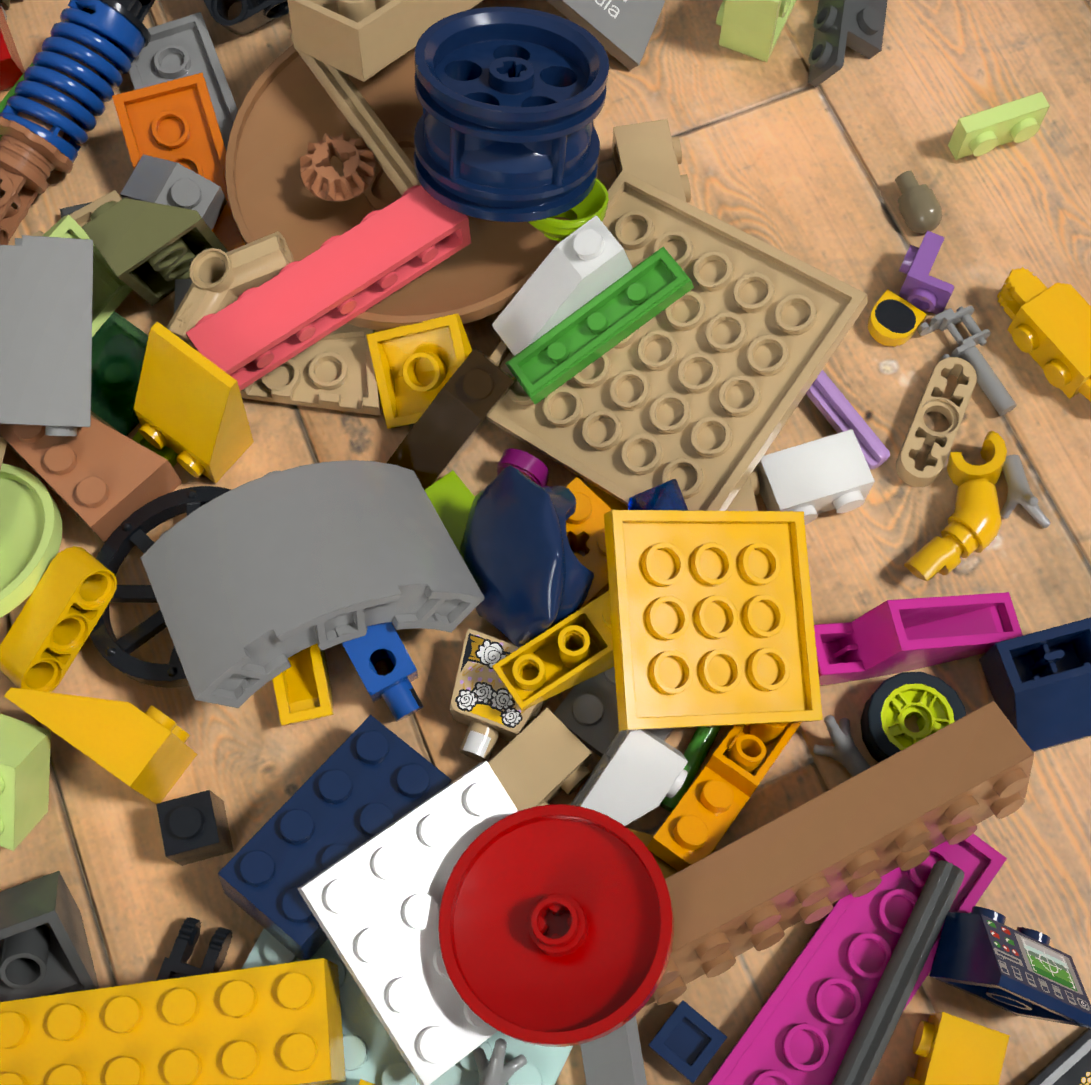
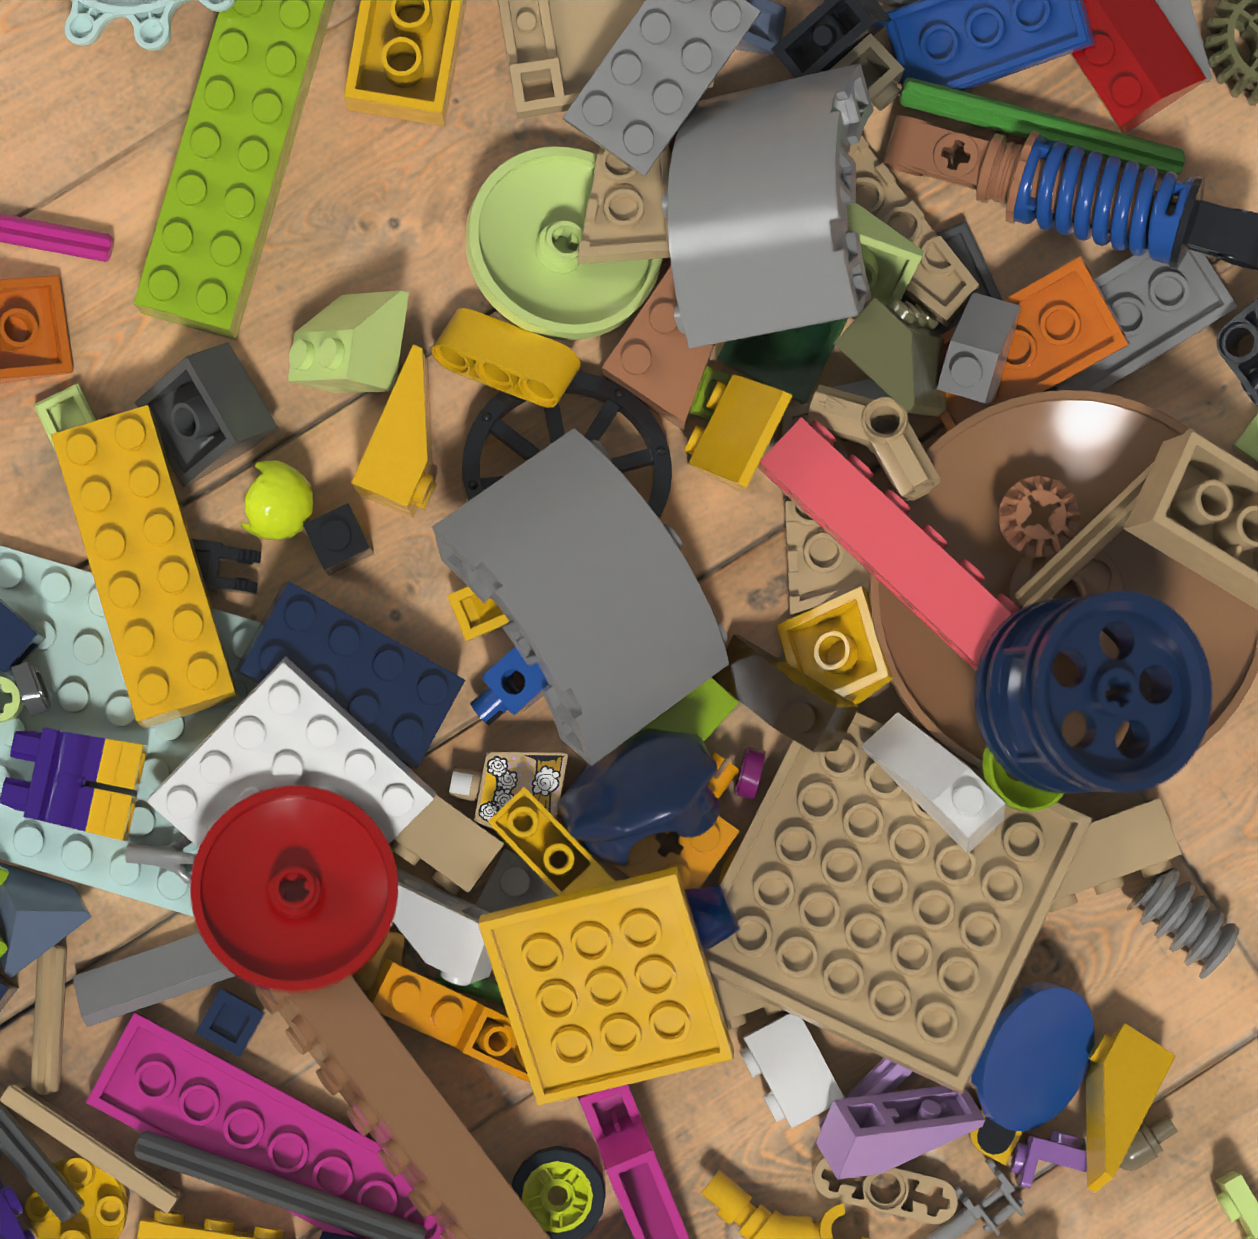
camera: 75 degrees right, 15 degrees up
bright green tile [505,246,694,405] -> none
light grey bar [813,715,871,777] -> none
none -> neon yellow hair [241,460,314,540]
none -> lavender slope [816,1086,985,1180]
none -> blue tile [971,981,1095,1131]
none -> yellow slope [1086,1023,1176,1193]
none -> light grey piece [1127,868,1240,979]

